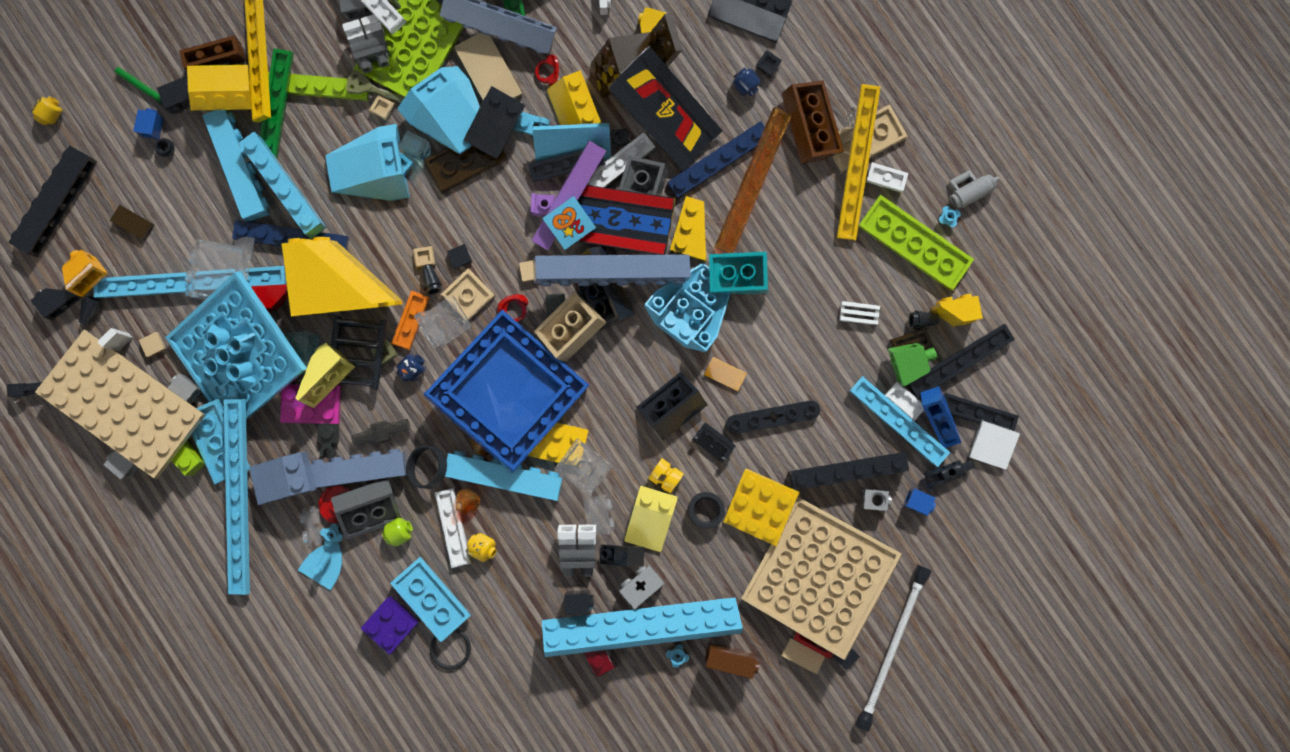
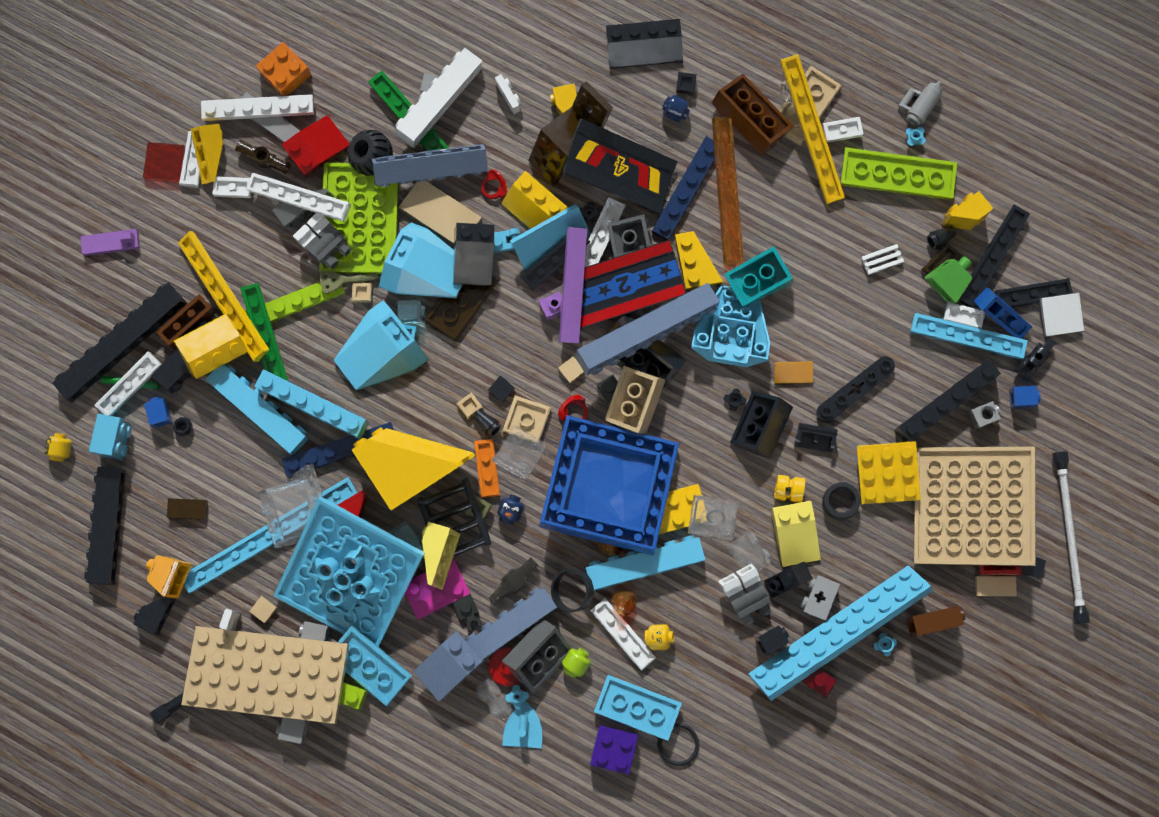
camera: 20 degrees left, 5 degrees down
black cone [78,296,102,326] -> none
medium azure plate [224,399,250,595] -> none
medium azure tile [542,196,596,250] -> none
none -> black brick [52,282,187,403]
none -> medium azure brick [89,414,132,461]
none -> white tile [94,352,161,416]
none -> black plate [723,388,746,411]

